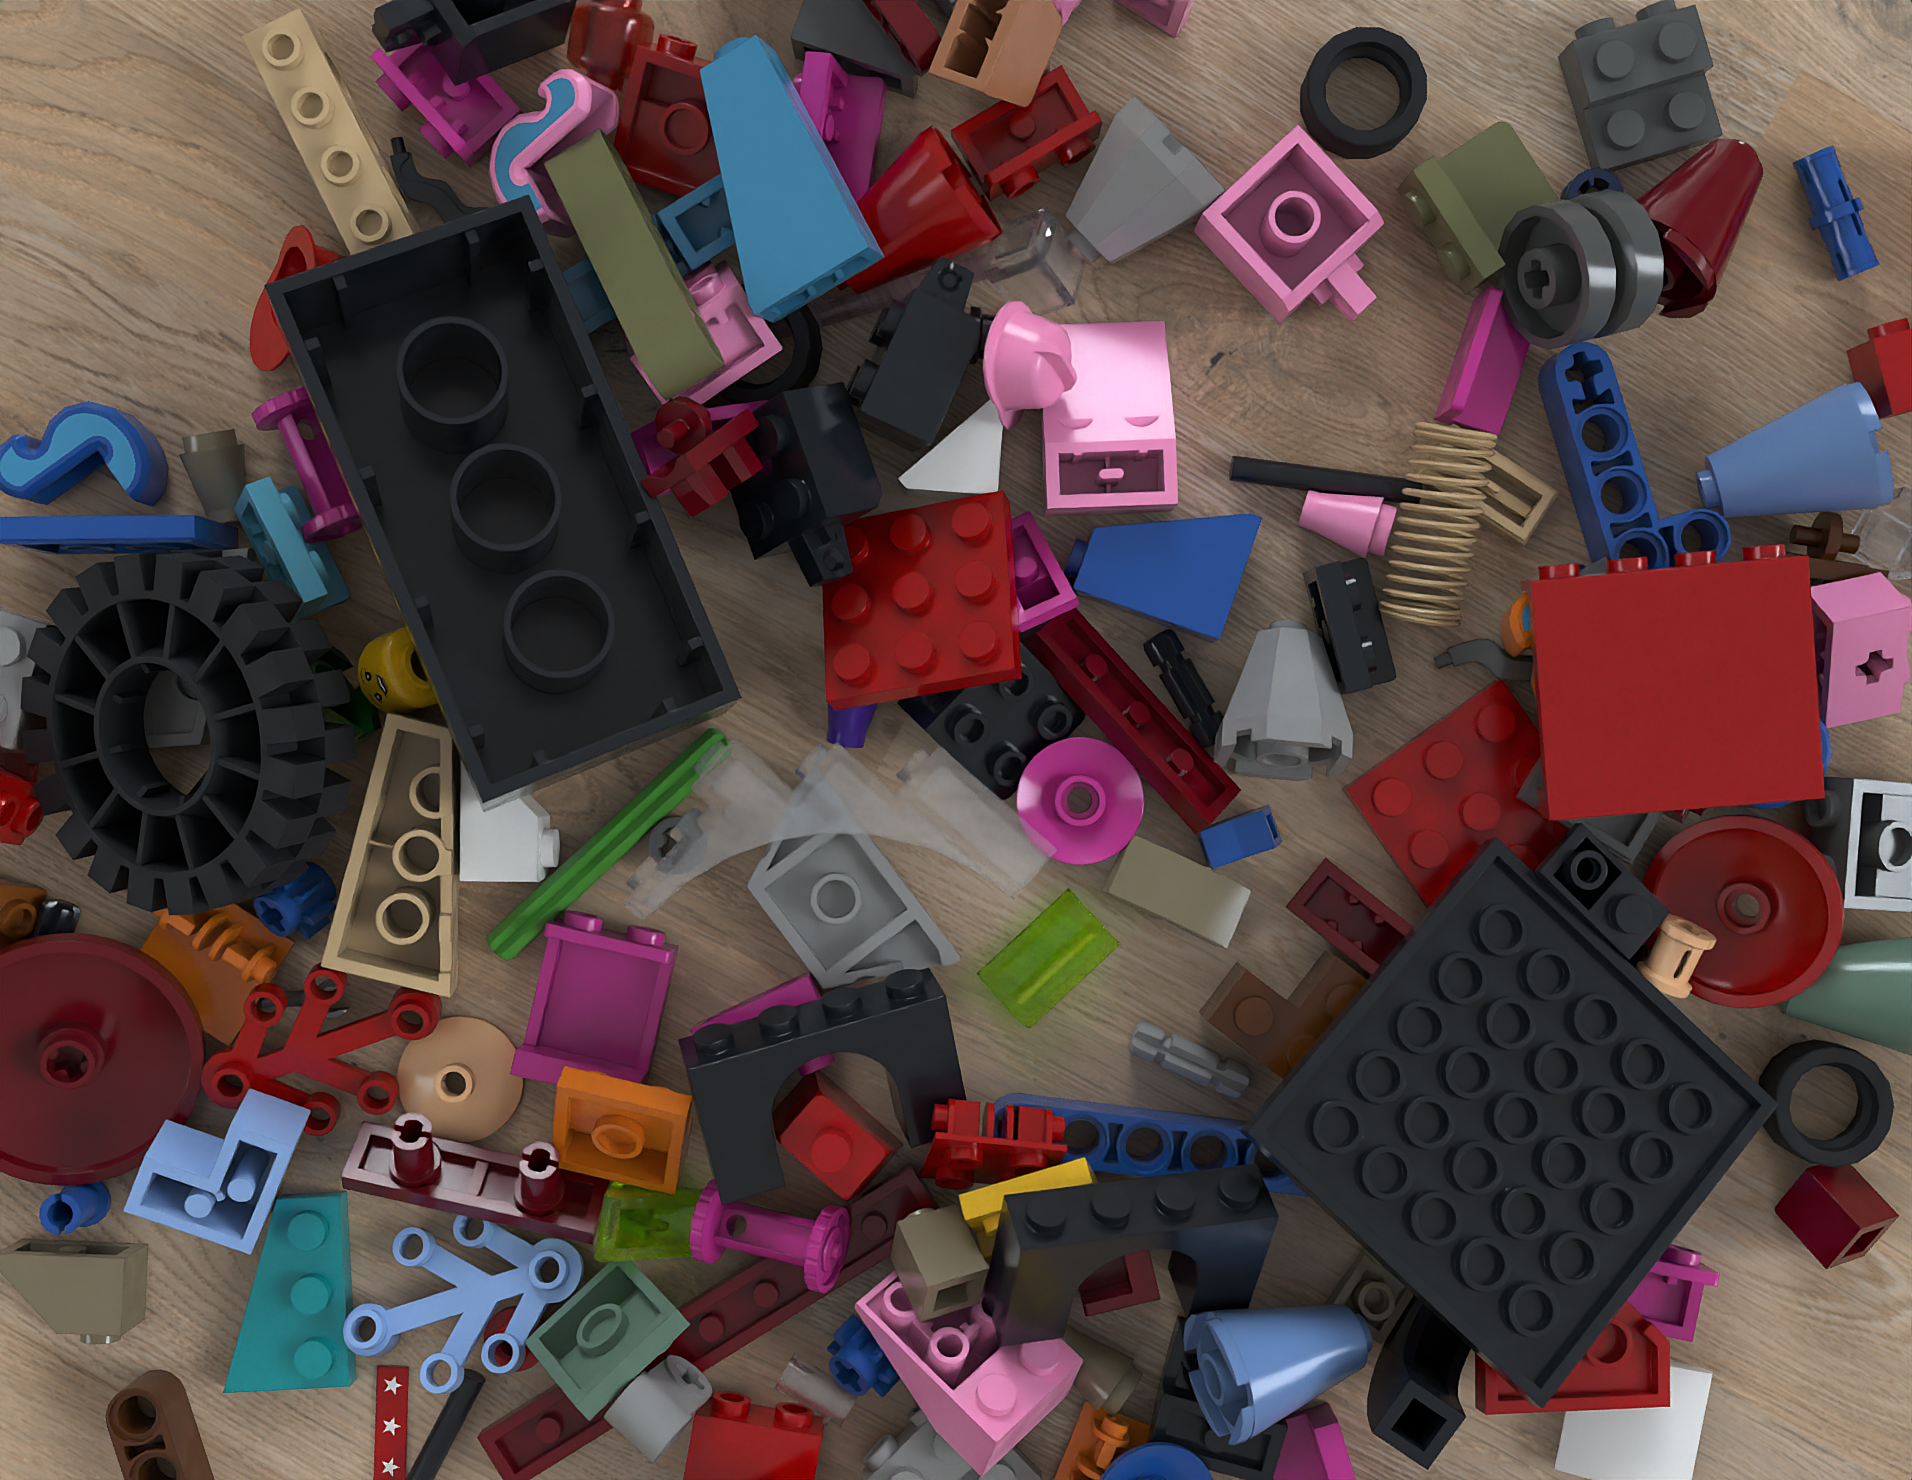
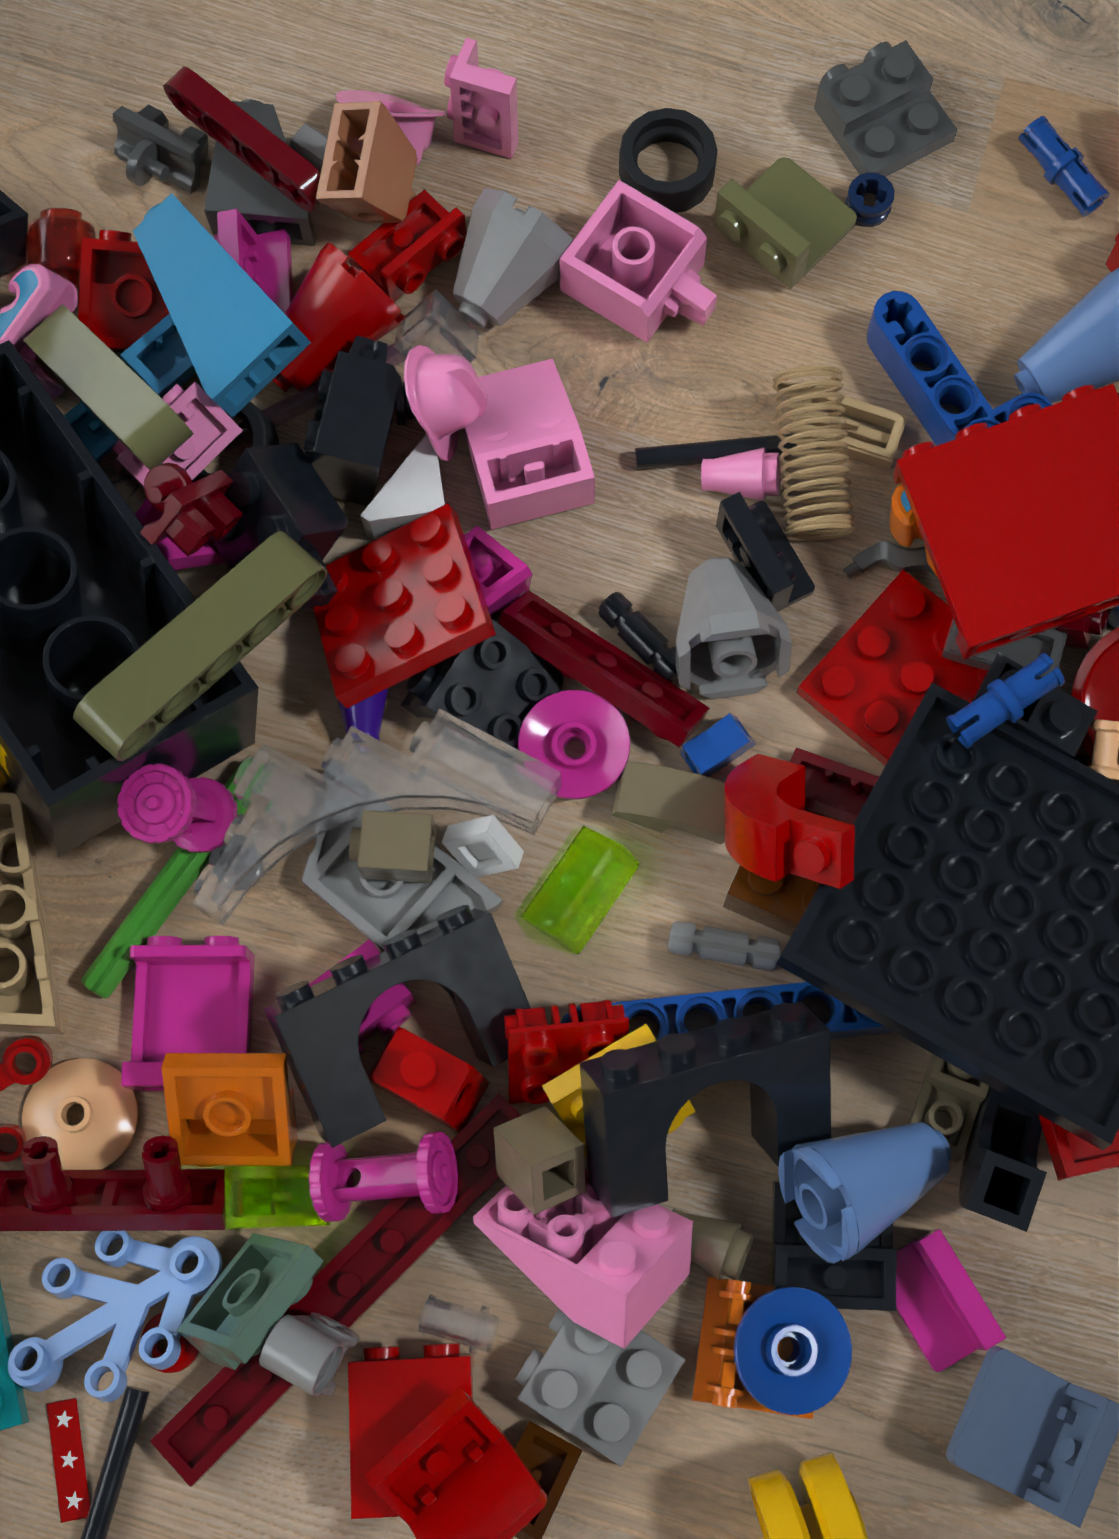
camera: 10 degrees left, 15 degrees down
white slope [460,760,560,882] -> none
blue gear [827,1314,900,1397] -> none
blue slope [1064,513,1262,643] -> none
dark red panel [1078,1250,1161,1317] -> none
dark pink panel [1434,286,1530,437] -> none
dark grey wheel [1497,189,1664,350] -> none
dark red cone [1636,139,1764,318] -> none
none -> olive beam [73,531,327,761]
none -> dark pink hose [117,764,238,853]
none -> dark tan brick [349,810,437,883]
none -> white plate [442,815,524,878]
none -> red arch [724,754,855,889]
none -> blue pin [946,653,1065,748]

